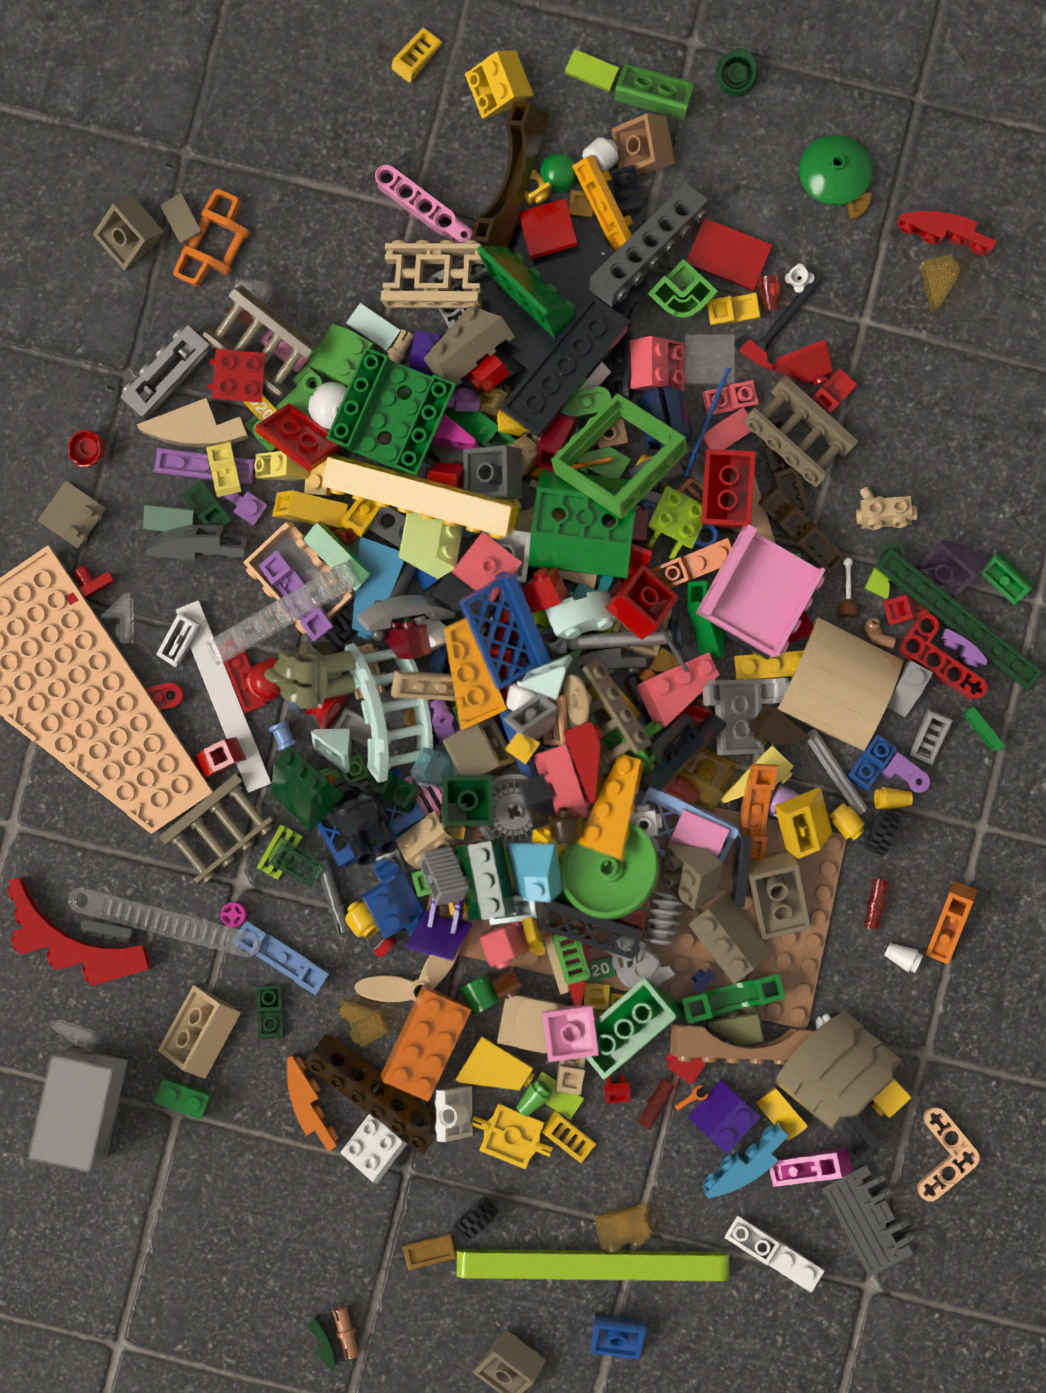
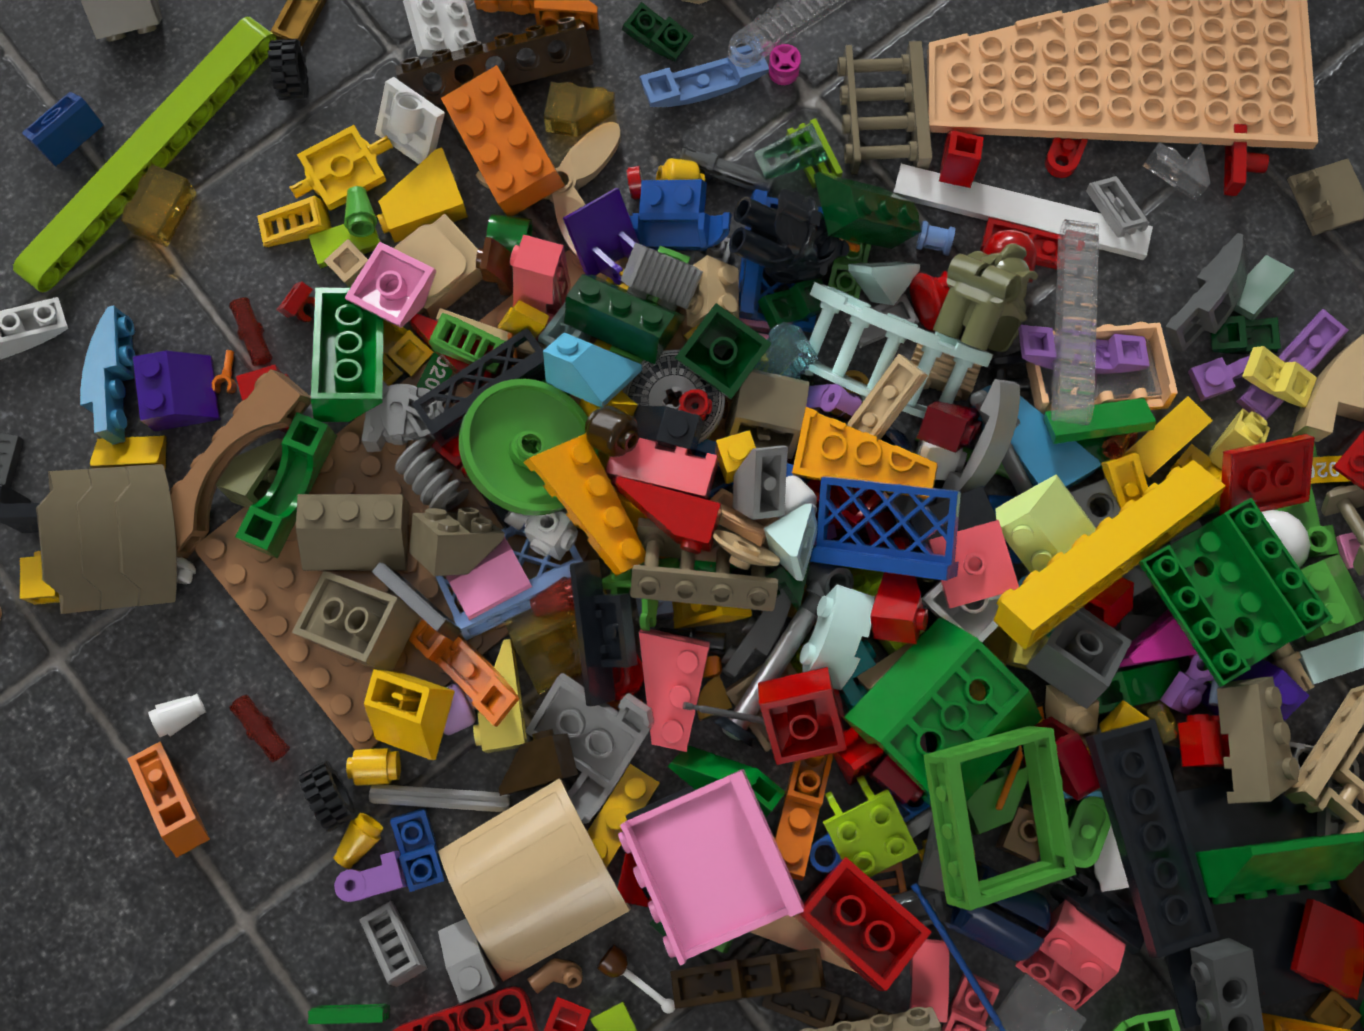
camera: 125 degrees right, 10 degrees down
clear blue plate [690,967,716,993] -> none
dark pink slope [769,1147,852,1187] -> none
none -> red plate [678,389,713,421]

